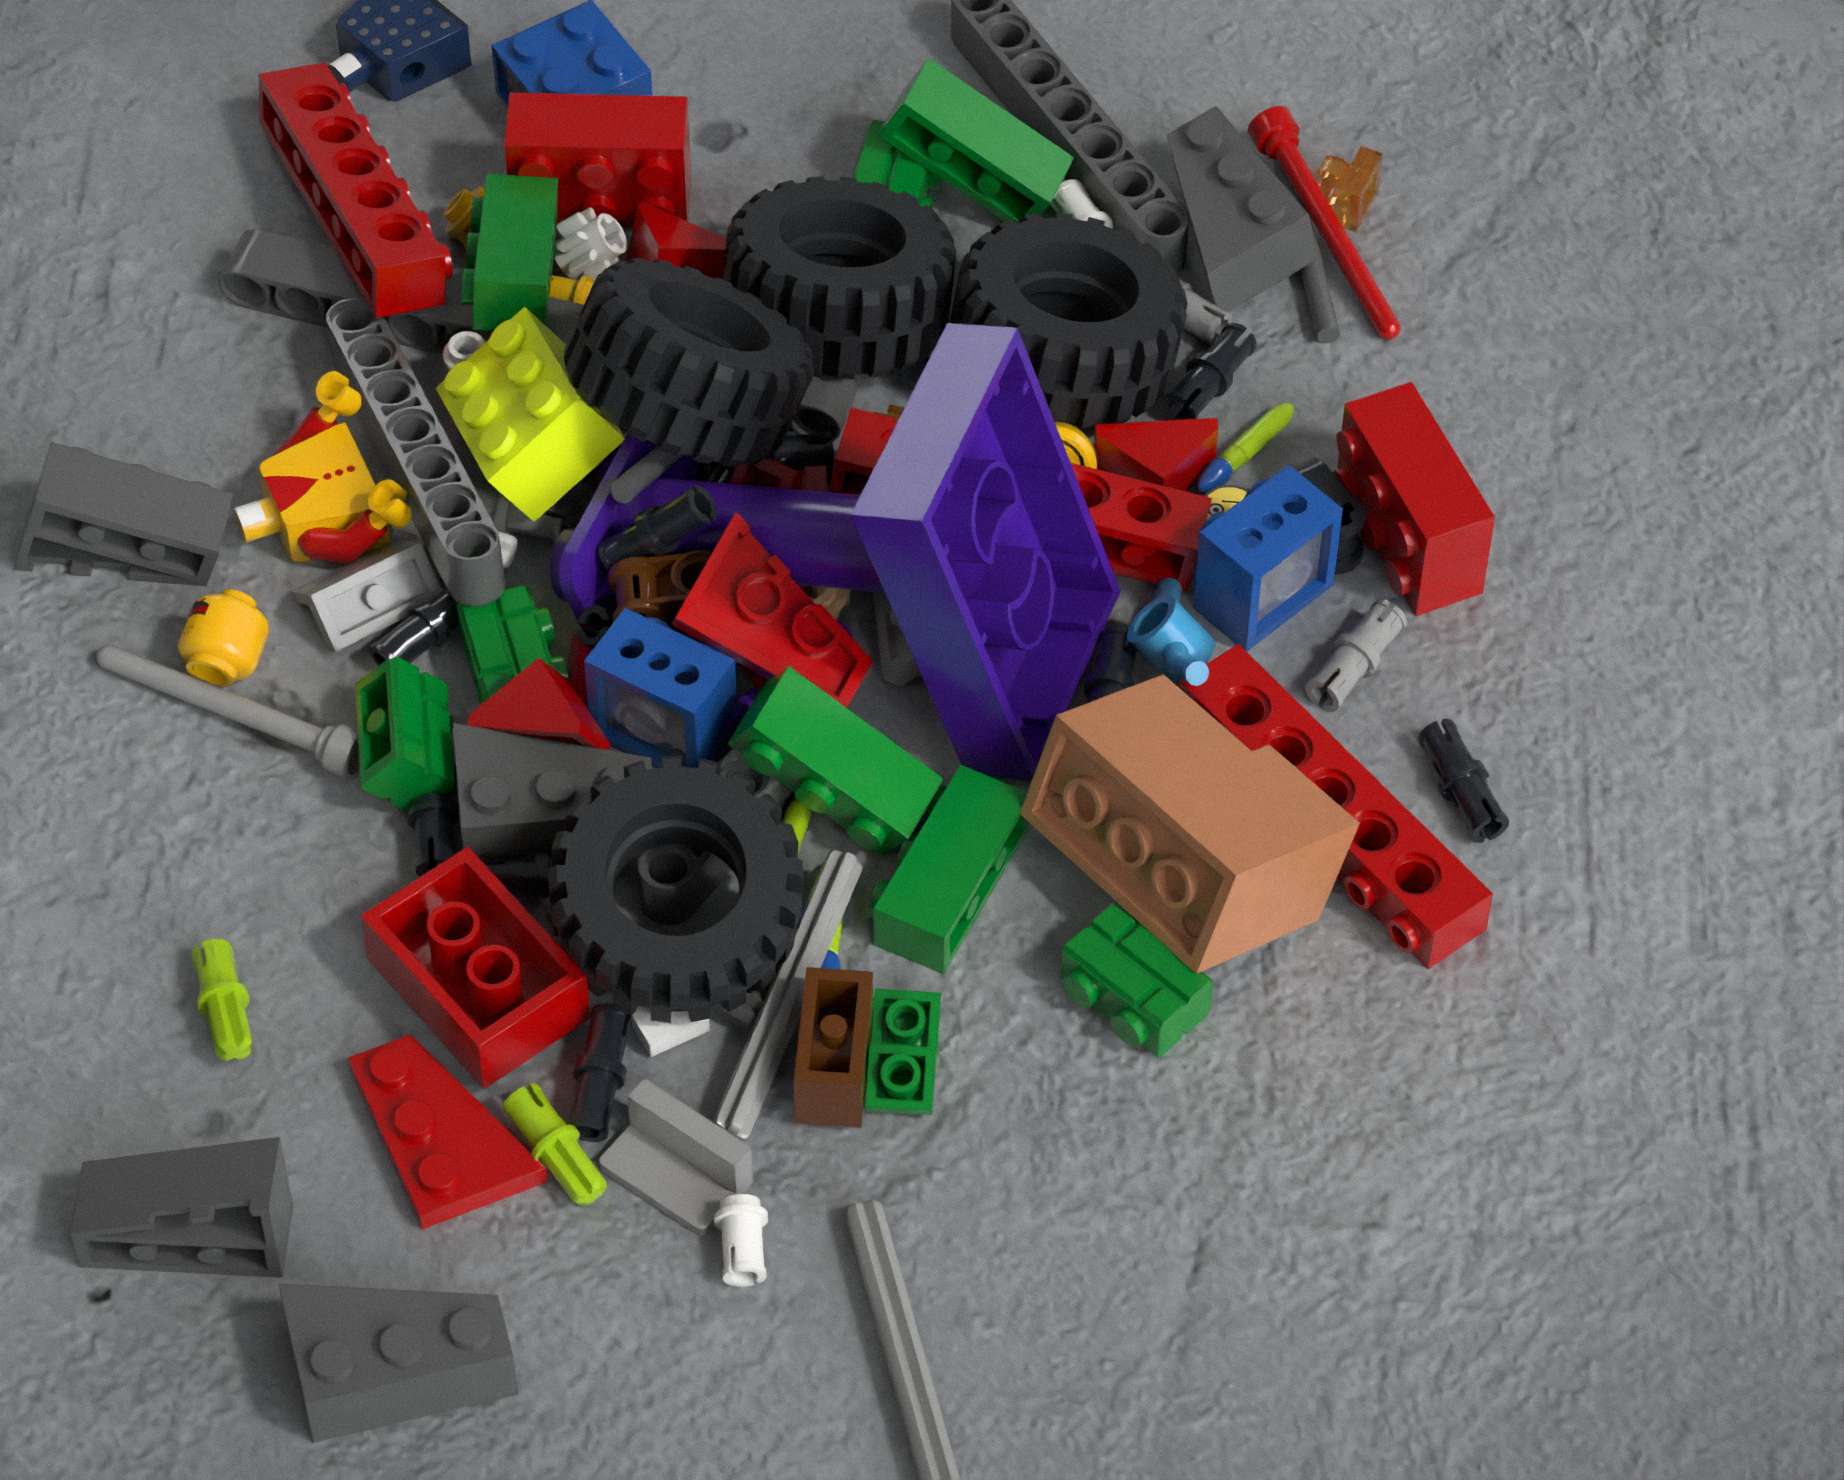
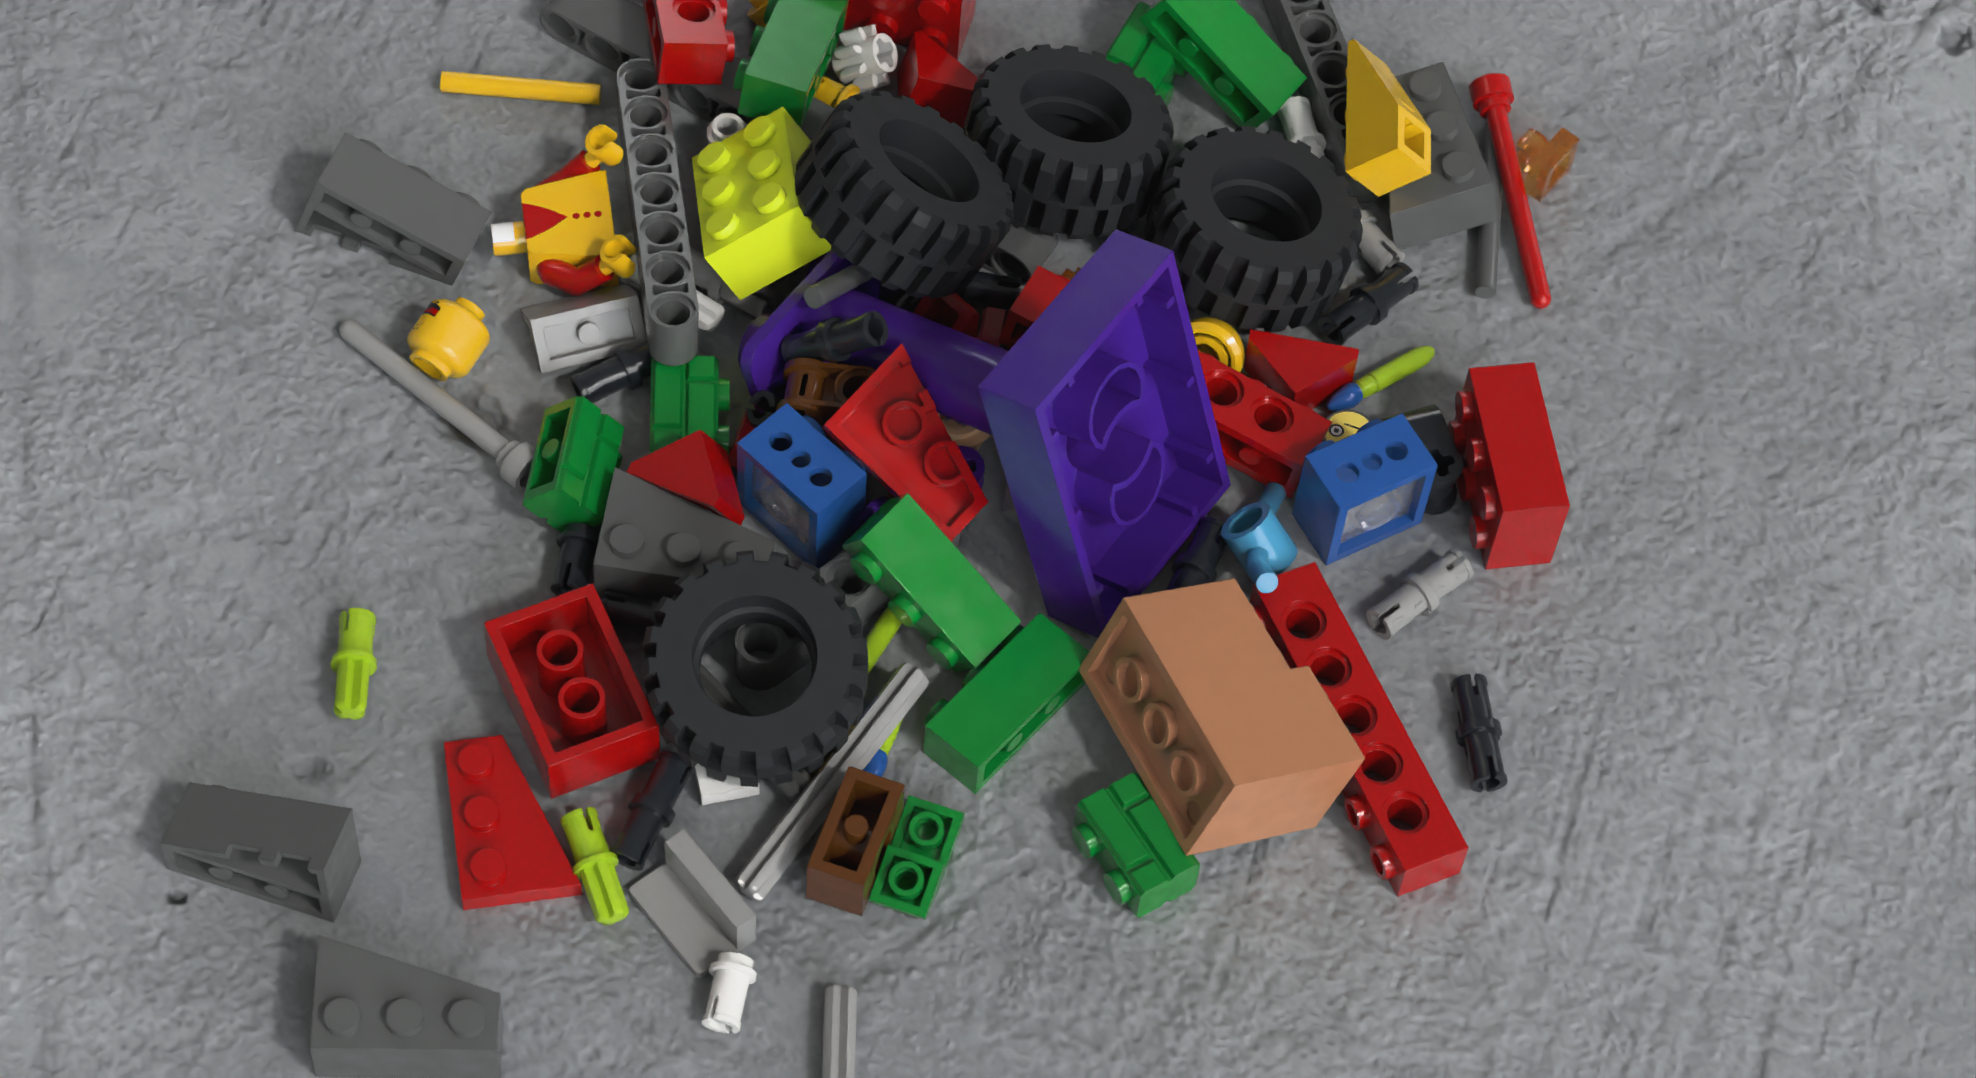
camera: 10 degrees right, 5 degrees up
none -> yellow bar [440,71,602,105]
none -> yellow slope [1344,39,1431,197]

